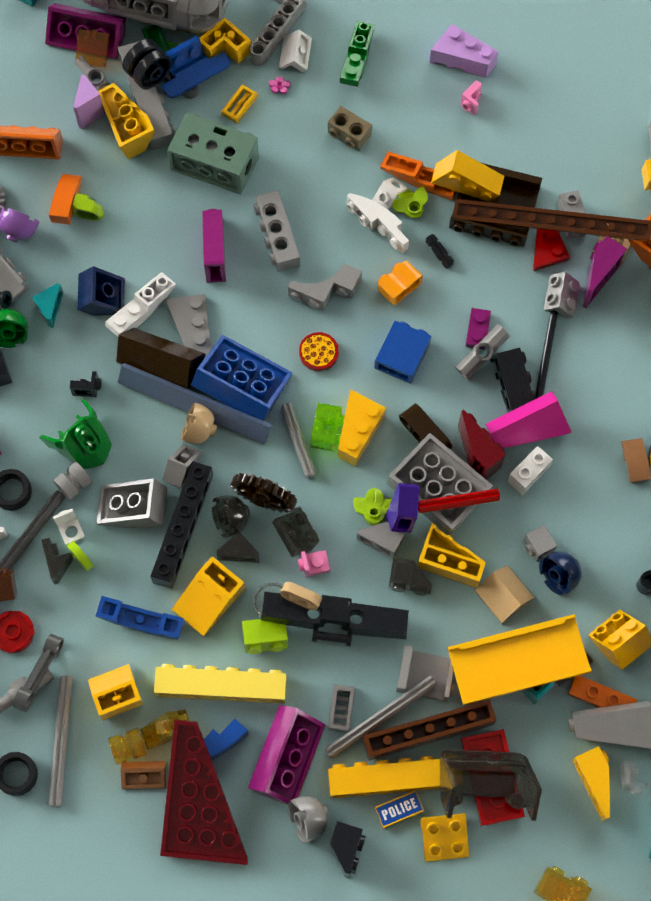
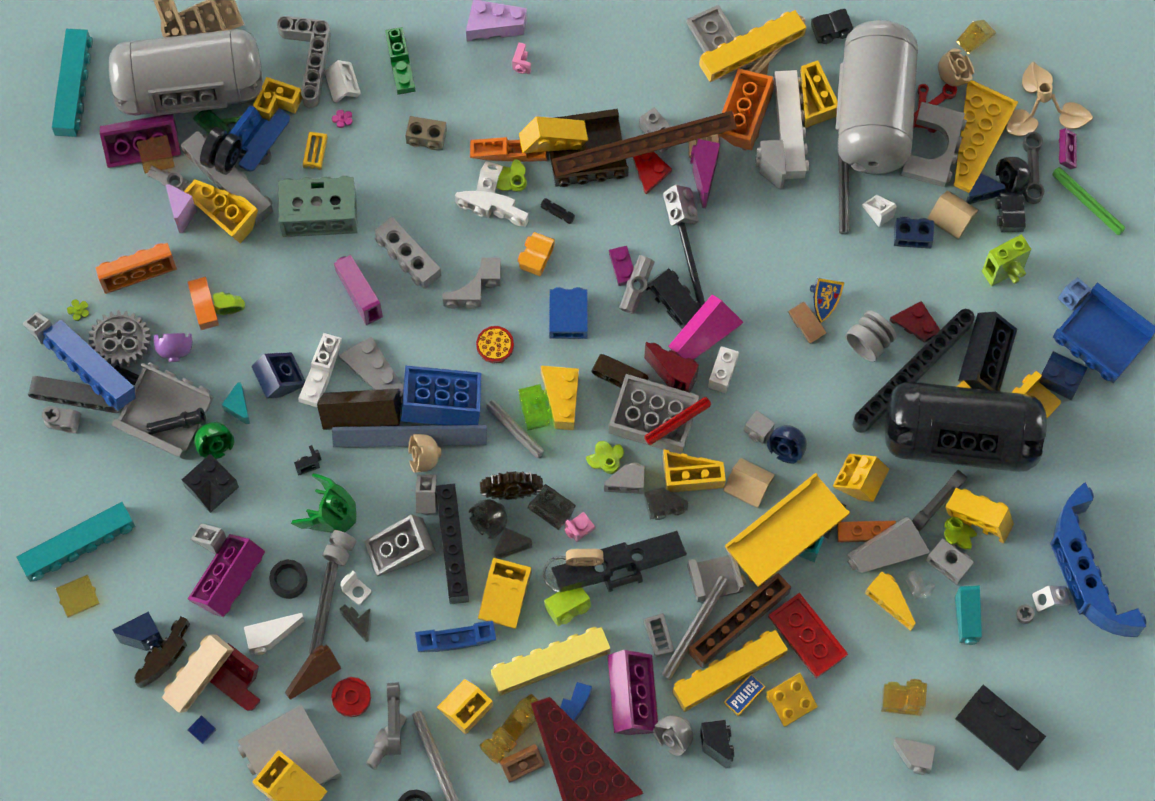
camera: 25 degrees left, 0 degrees up
lime piece [66,541,94,572] -> none
dark purple slope [386,483,419,533] -> none
clear smoke windscreen [440,750,542,821] -> none

